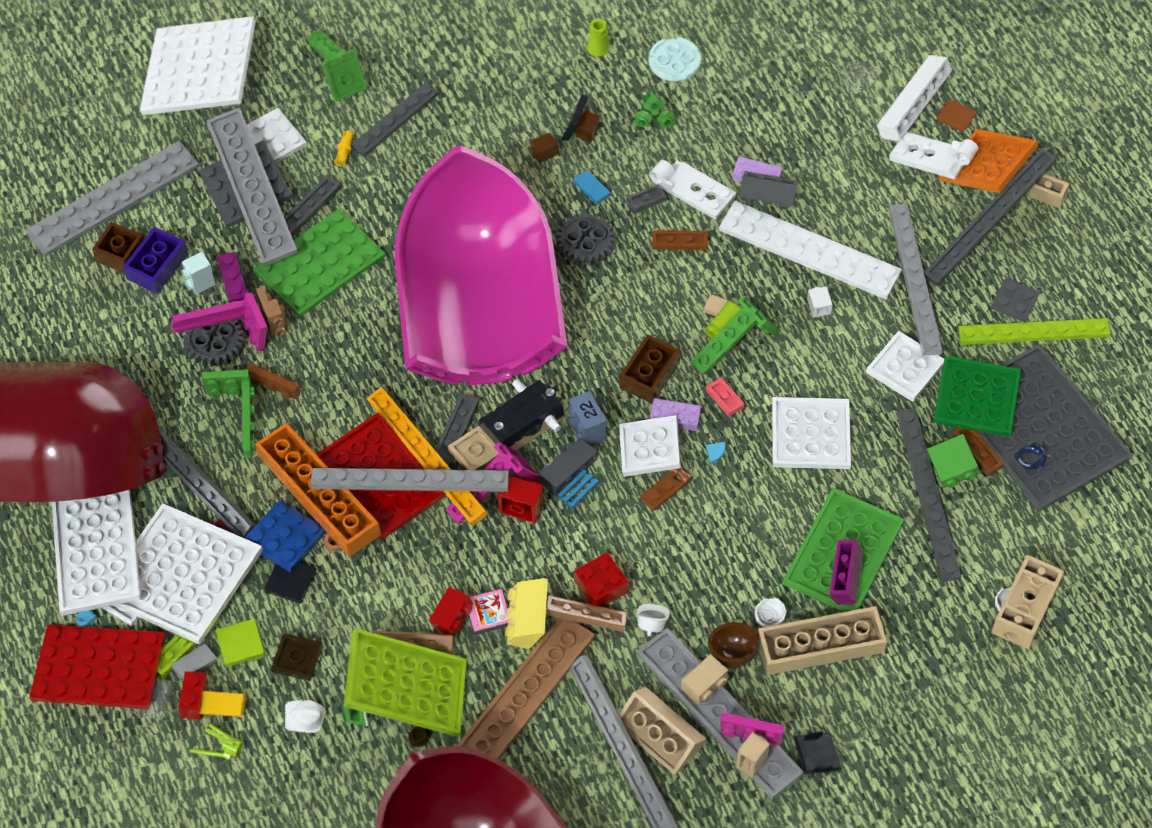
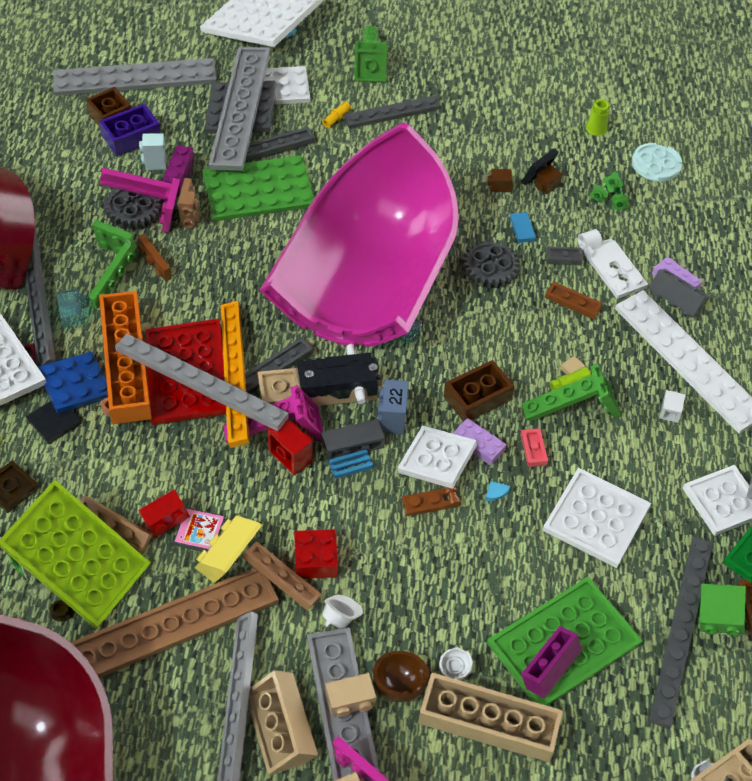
camera: 25 degrees right, 5 degrees down
none -> clear light blue brick [56,288,88,329]

